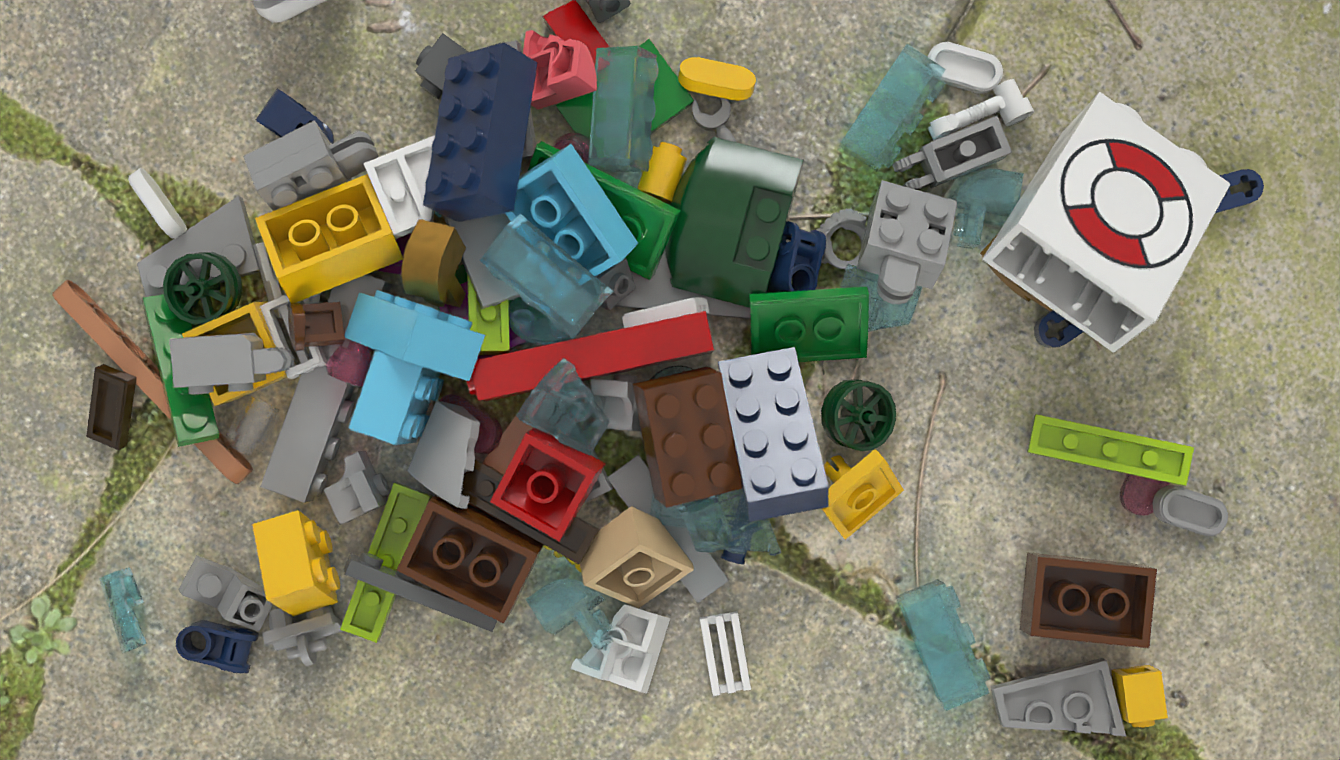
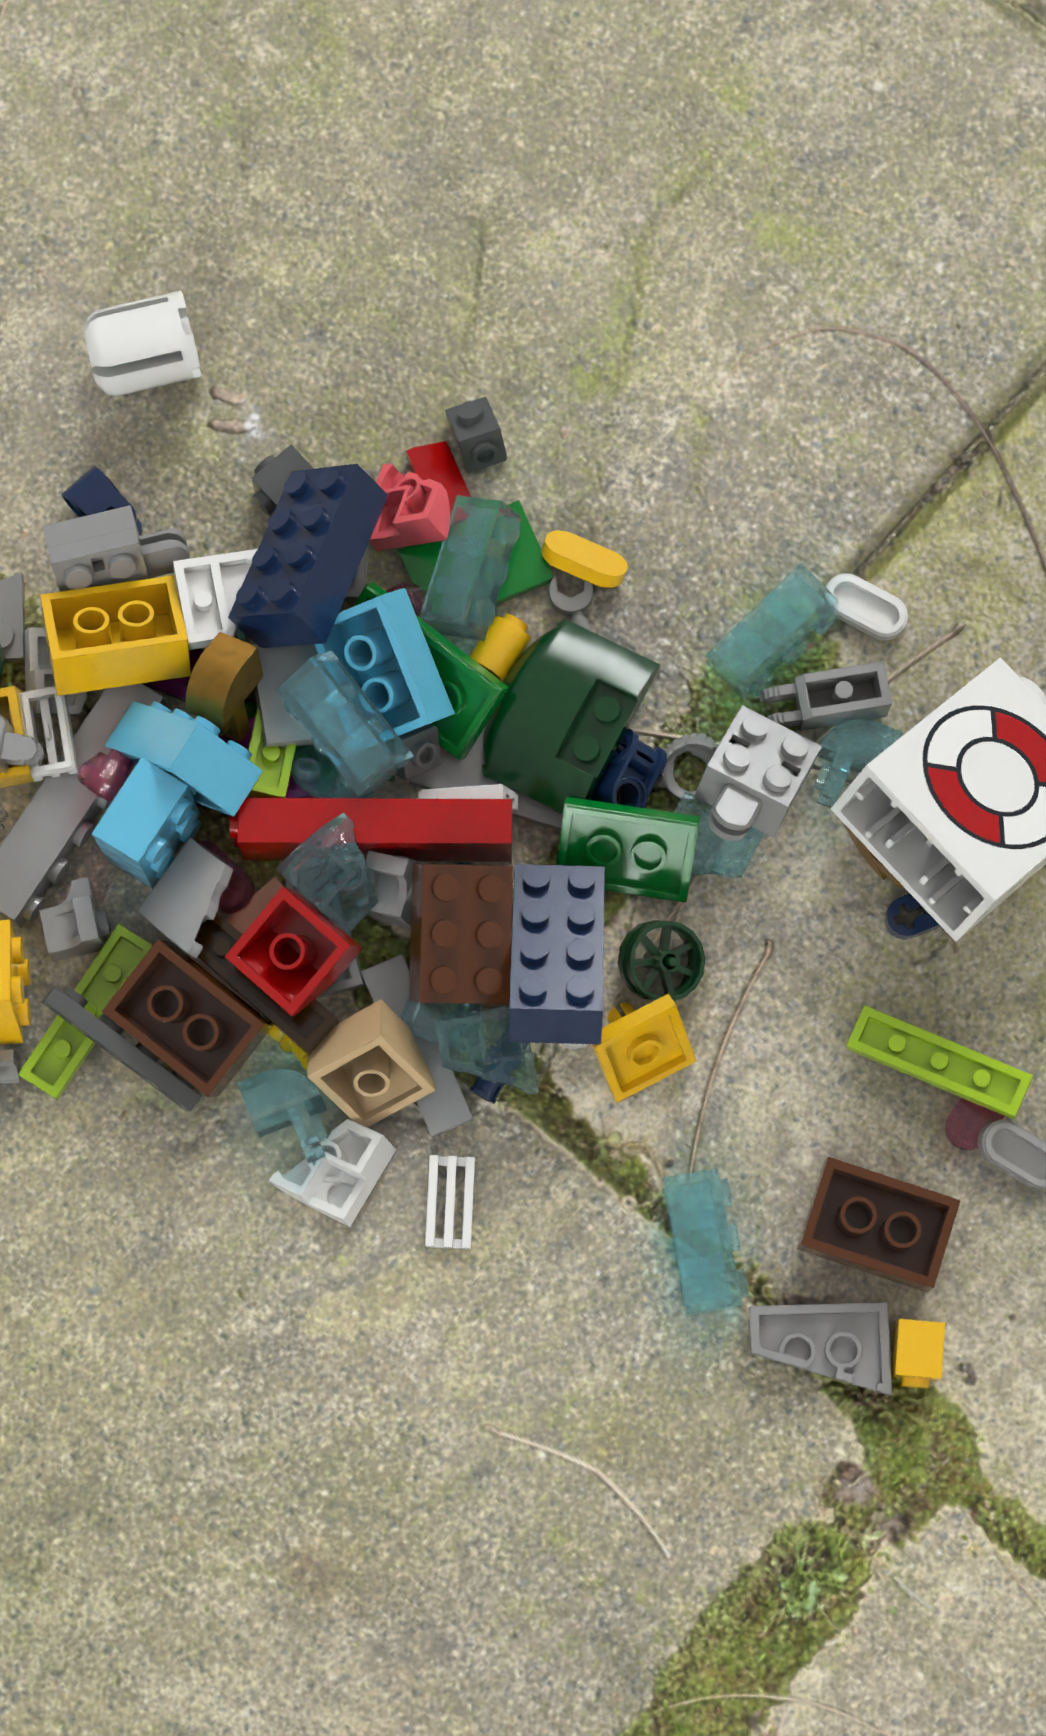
camera: 10 degrees right, 10 degrees down
reddish brown tile [288,302,345,351] -> none
white brick [928,79,1034,141] -> none

